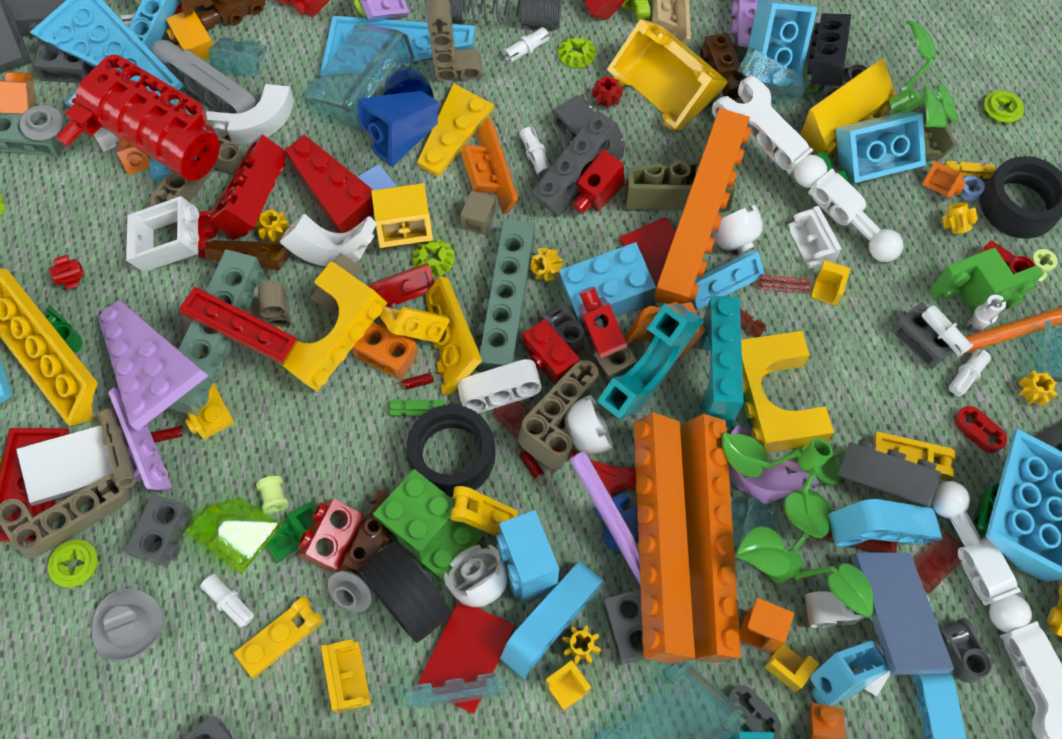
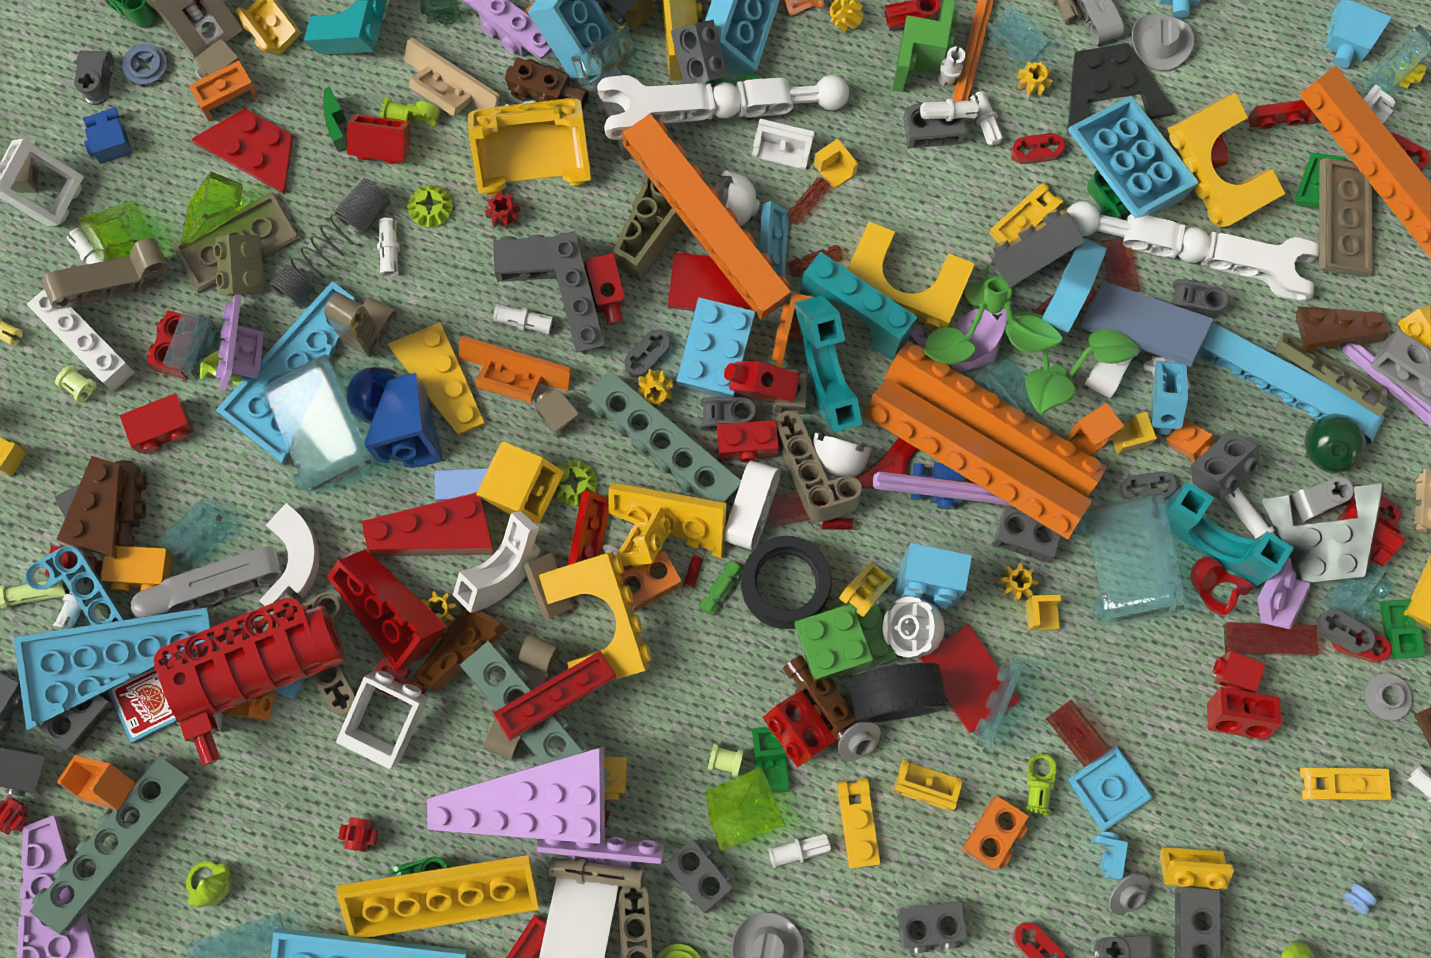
camera: 60 degrees left, 10 degrees up
light grey piece [20,105,63,141] -> none
medium azure beam [500,561,604,680] -> none
none -> dark grey beam [625,330,670,378]
none -> dark grey brick [671,19,727,84]

